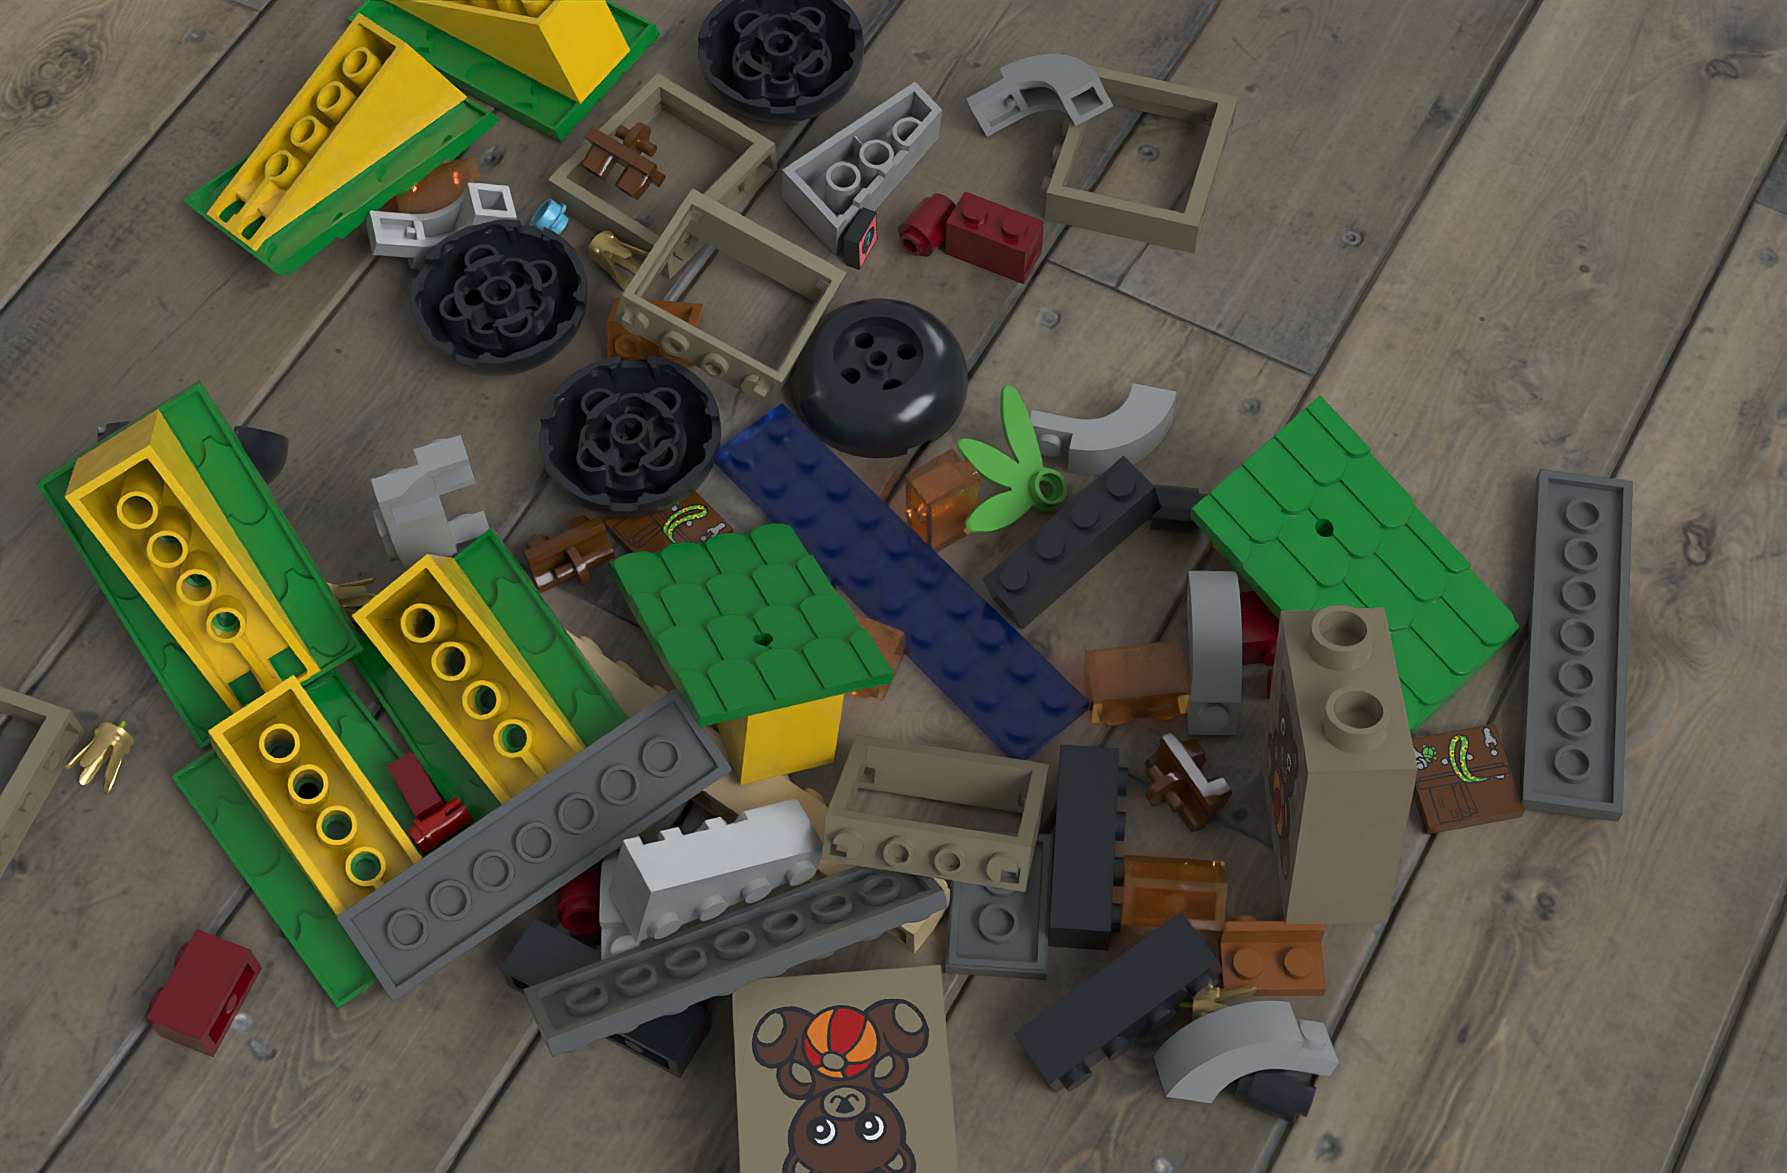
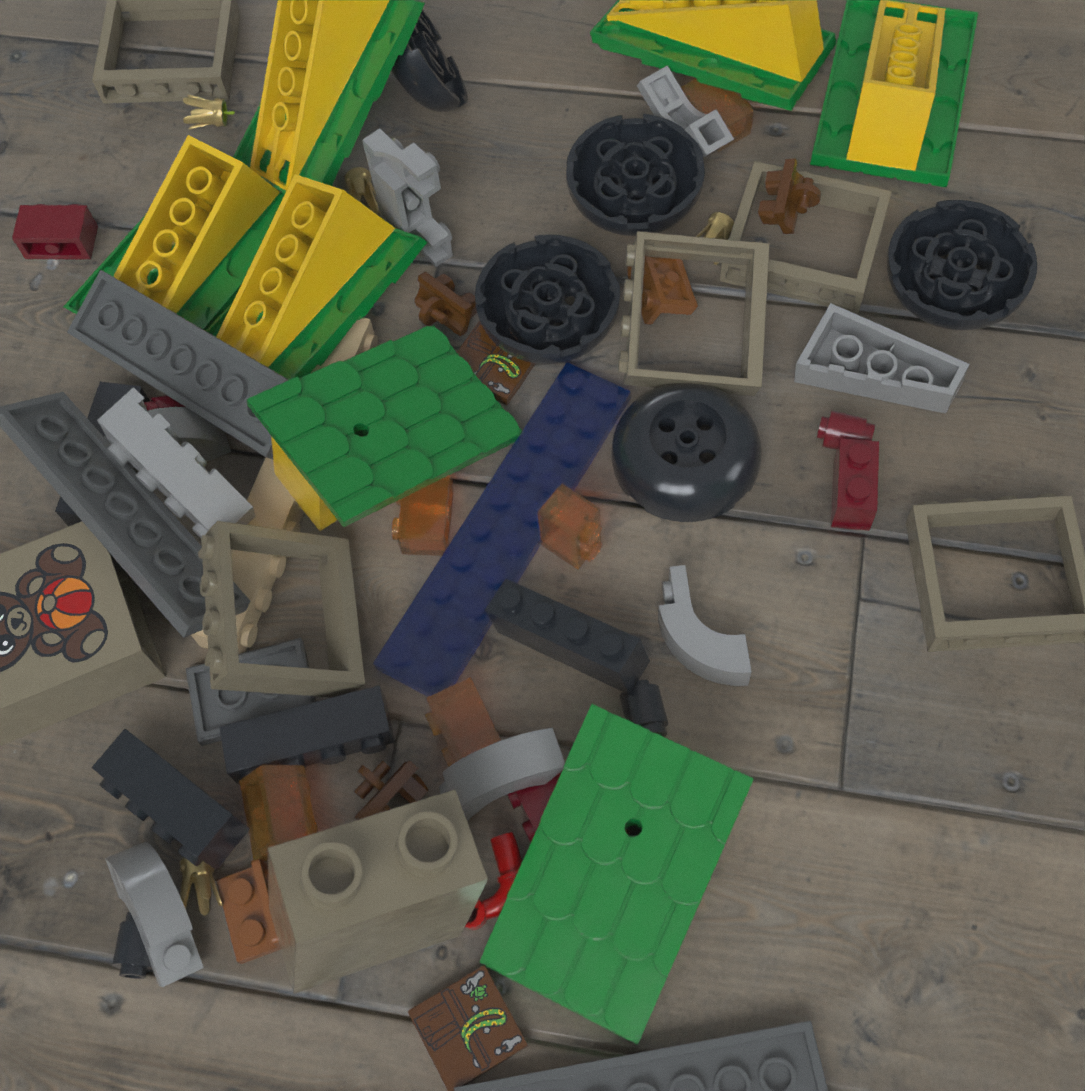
camera: 75 degrees right, 5 degrees up
dark red piece [387,751,445,821] -> none
red pin [407,796,474,855] -> none
medium azure plate [529,198,569,235] -> none
black tile [844,207,878,270] -> none
bright green plant [957,384,1067,534] -> none
light grey arch [966,54,1113,137] -> none

